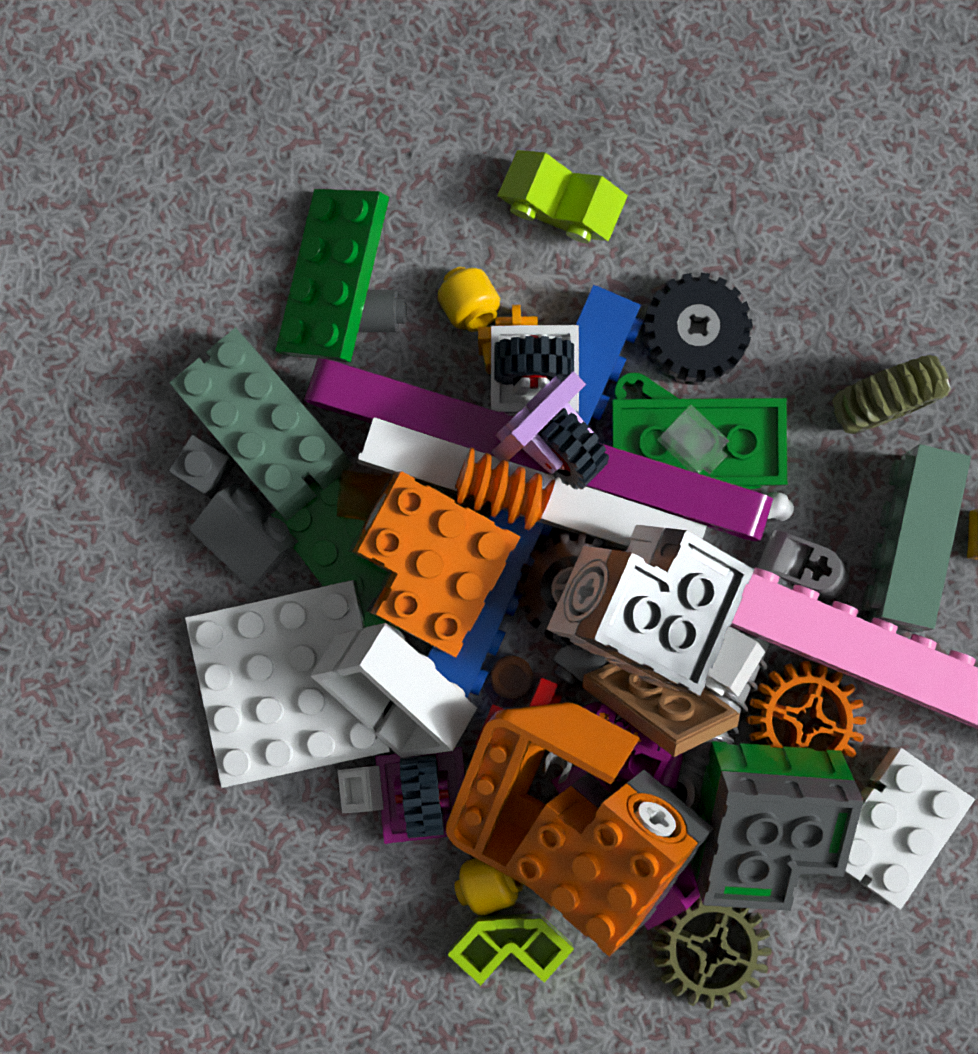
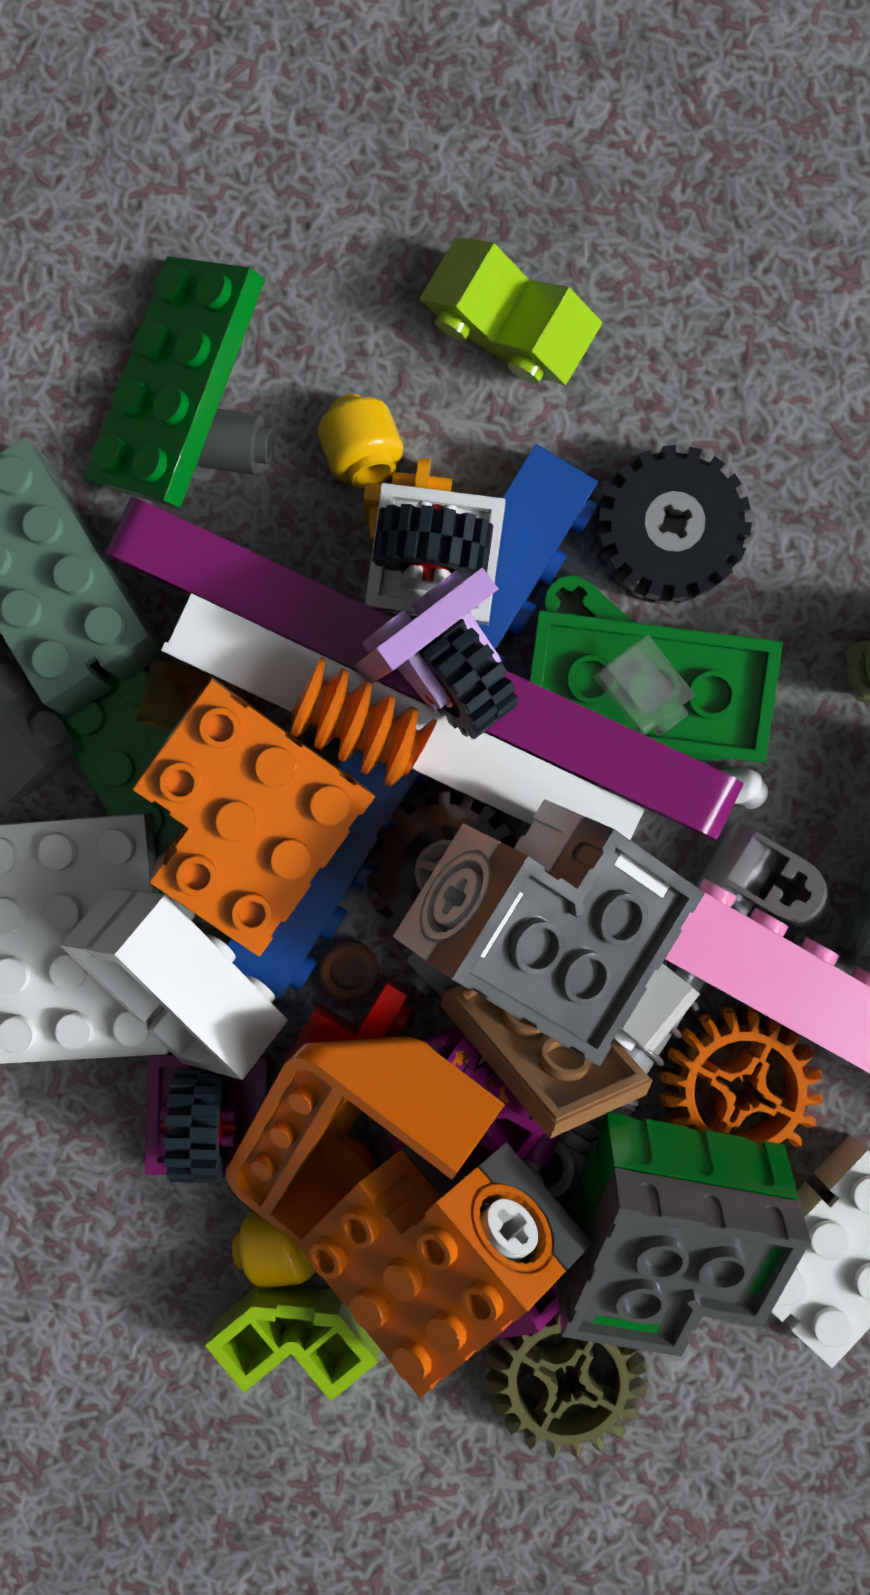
camera: 10 degrees right, 5 degrees up
white tile [338,766,383,814] -> none

